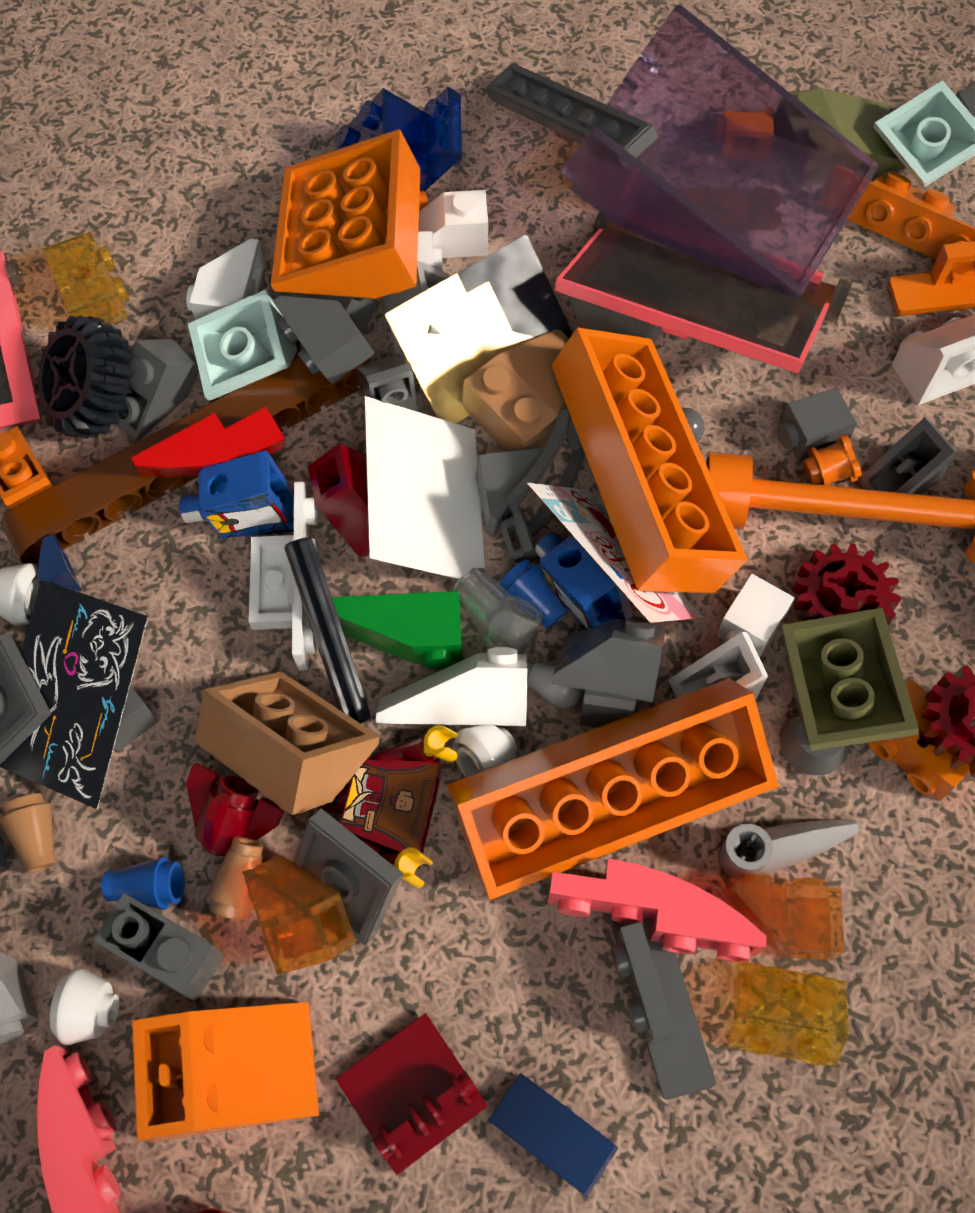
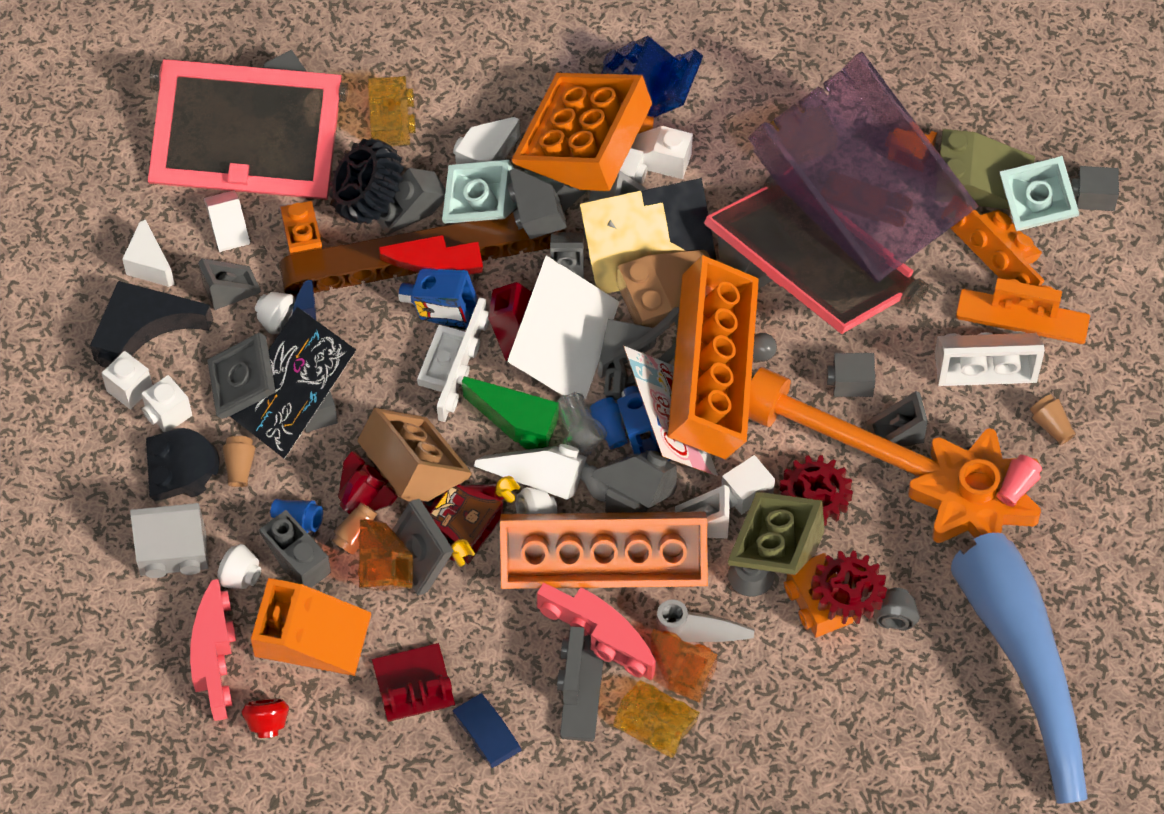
camera: 20 degrees right, 5 degrees down
black axle [285,537,371,724] -> none
dark grey tile [485,63,658,167] -> none
orange brick [803,434,862,486] -> none

